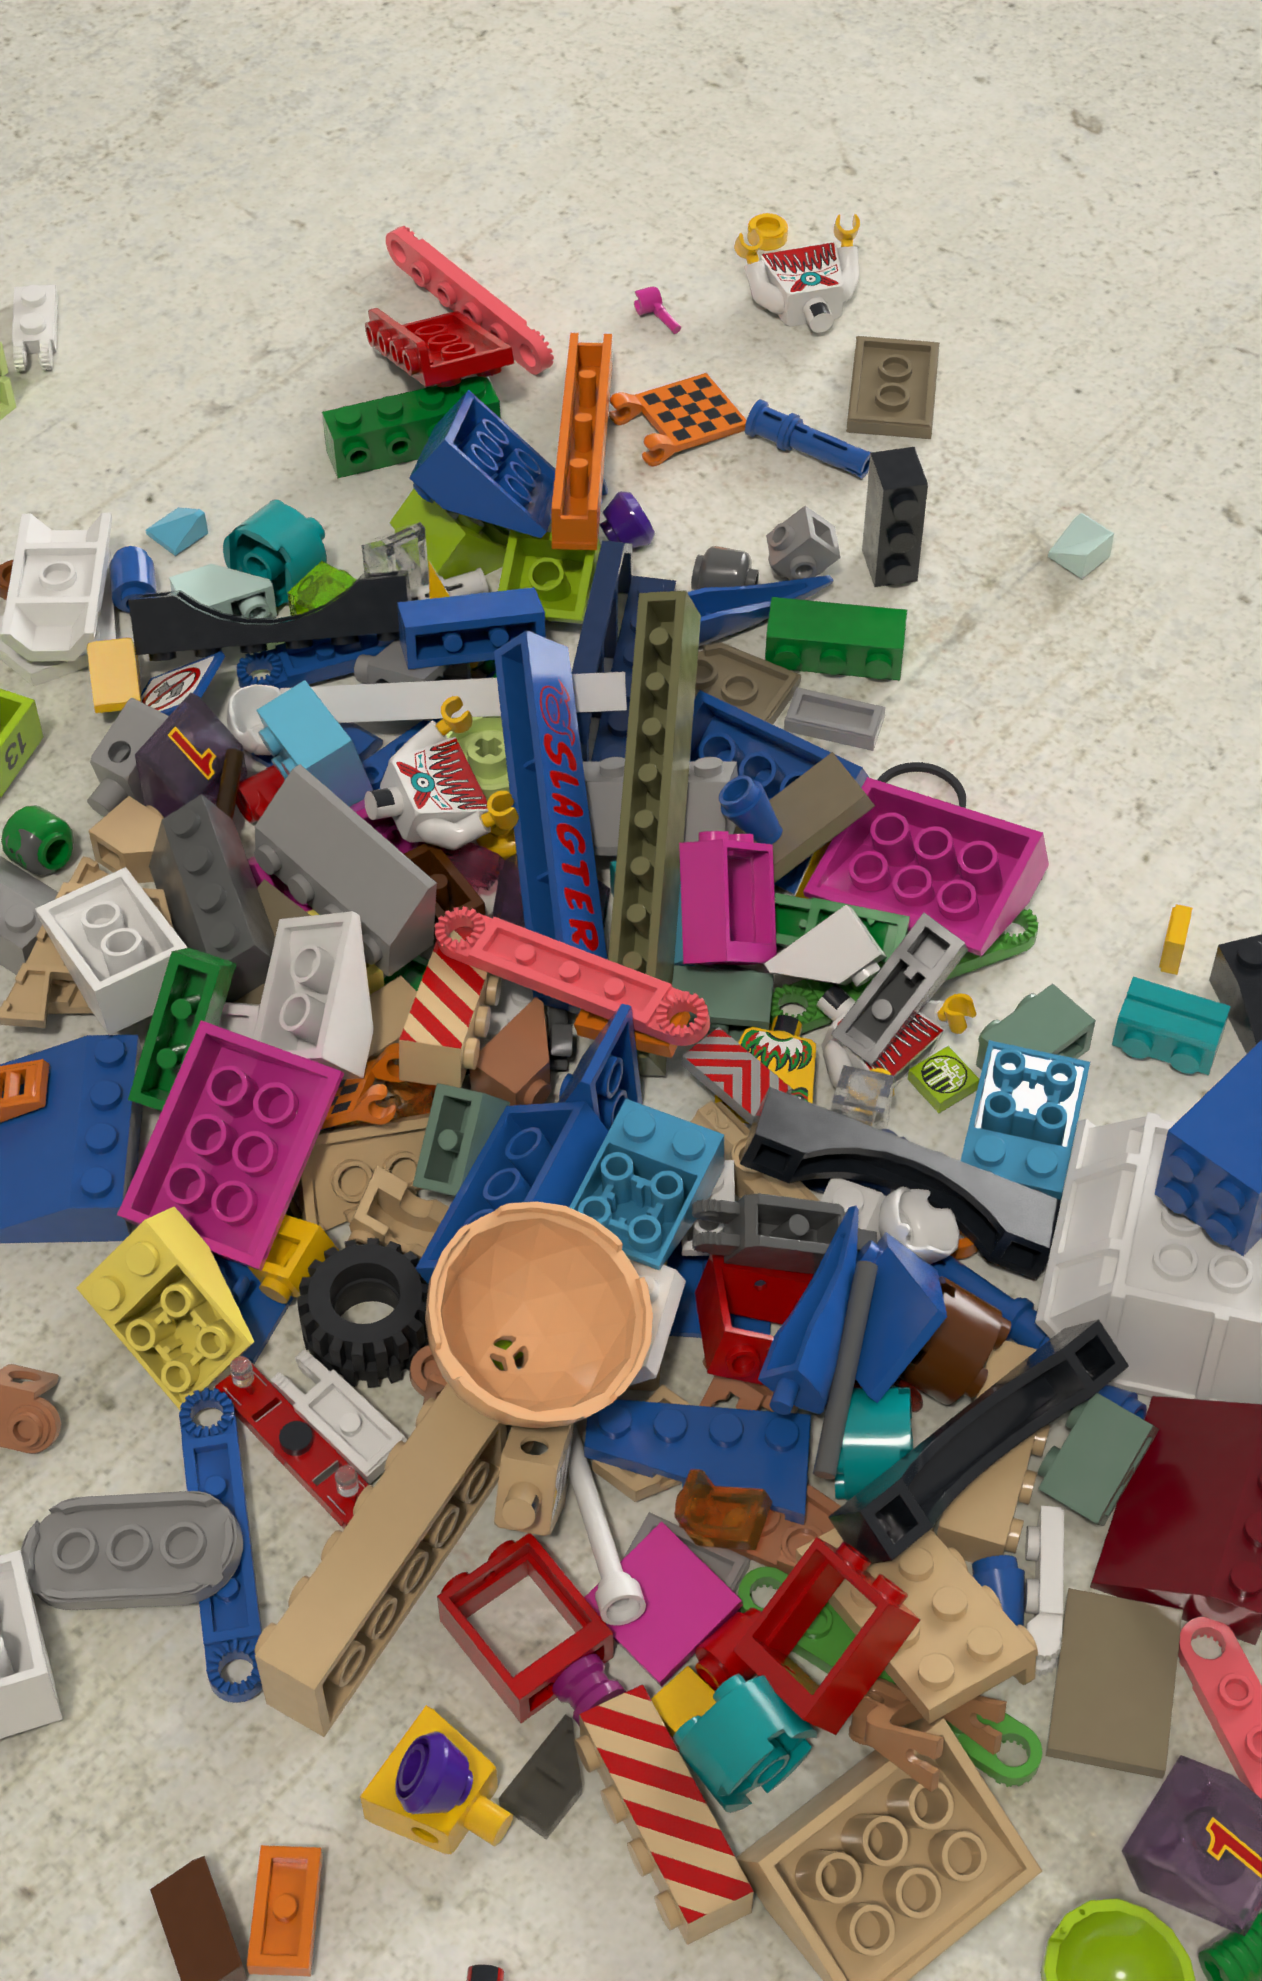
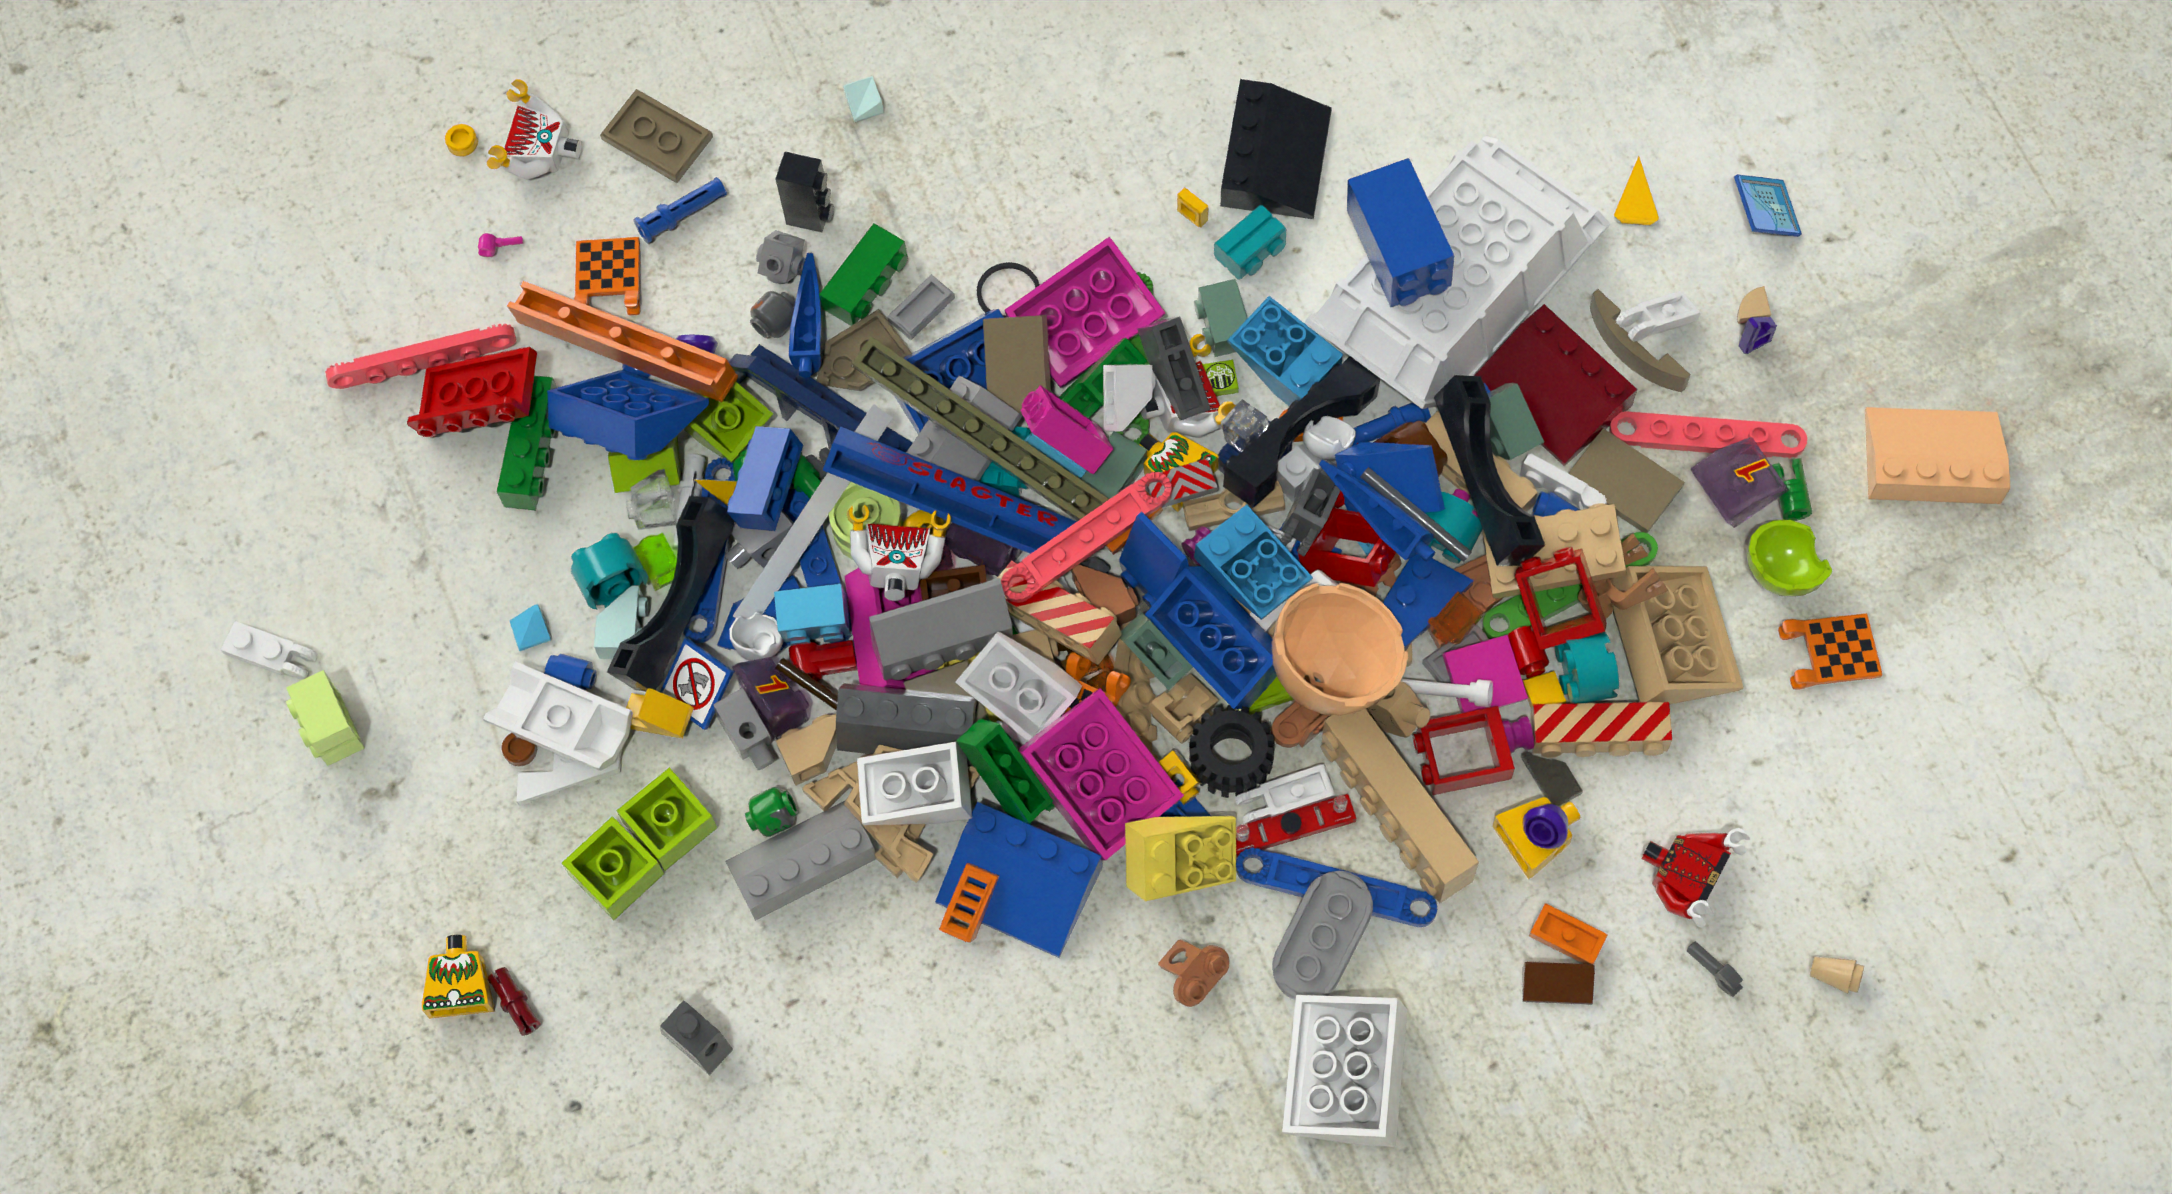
camera: 60 degrees left, 15 degrees up
blue cone [719,776,783,844] -> none

